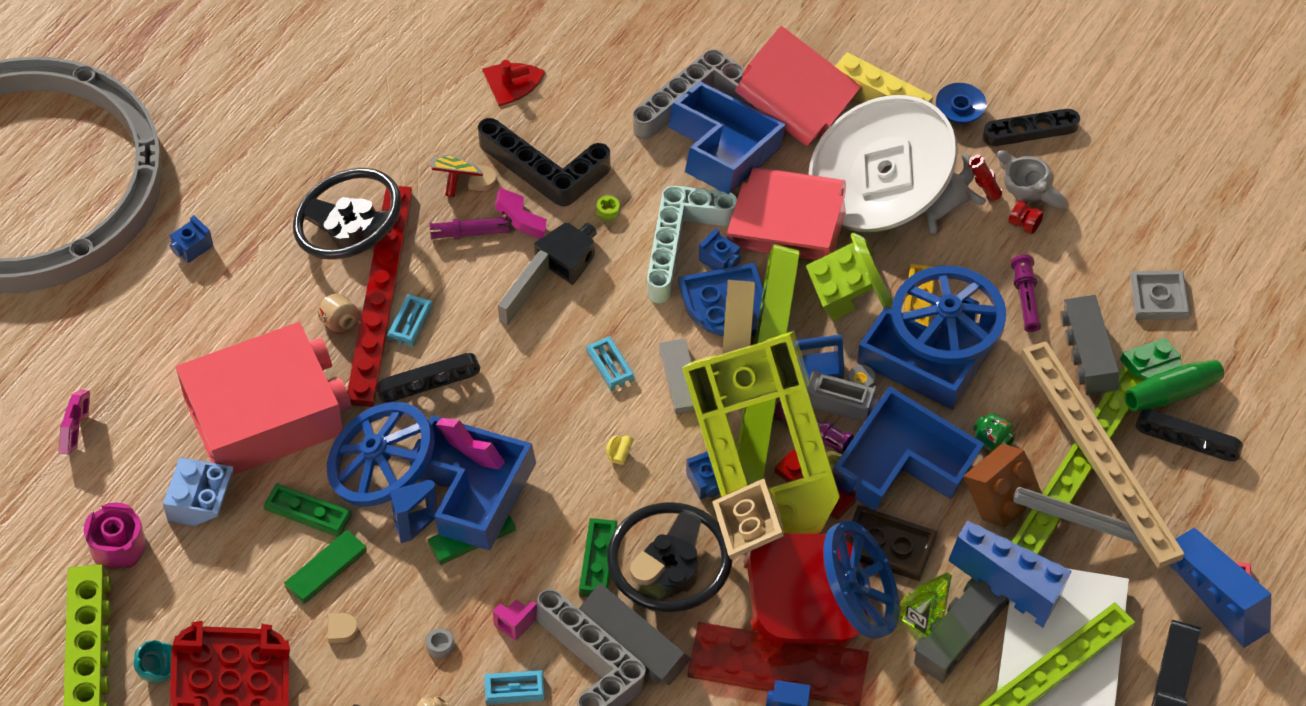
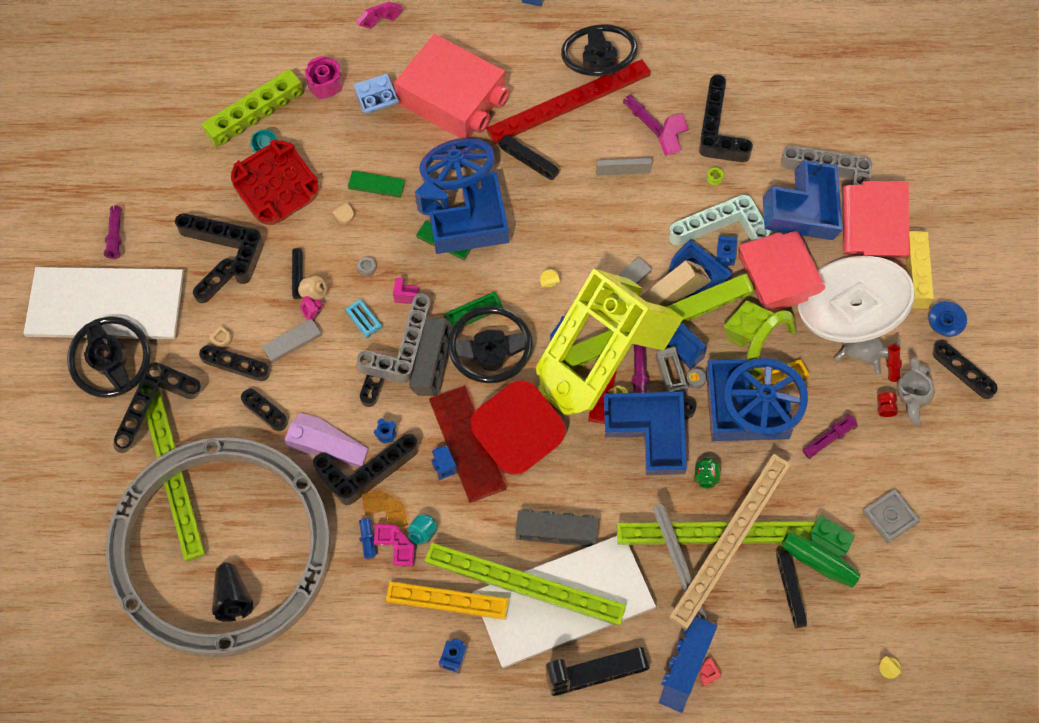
camera: 60 degrees right, 10 degrees up
green tile [264,483,352,537] -> none
tan head [318,293,358,333] -> none
medium azure tile [387,294,433,347] -> none
shield [430,154,483,197] -> none
dark pink tile [436,418,505,469] -> none
tan tile [468,164,497,191] -> none
red shield [482,60,545,106] -> none
black torso [534,223,597,285] -> none
medium azure tile [586,336,635,391] -> none
tan tile [630,551,665,585] -> none
tan slope [712,479,784,559] -> none
blue wheel [823,521,900,639] -> none
dark brown tile [845,505,938,582] -> none
clear neon green slope [899,572,952,637] -> none
blue wedge [948,521,1072,628] -> none
dark orange brick [964,444,1042,527] -> none
dark grey brick [1060,295,1119,395] -> none

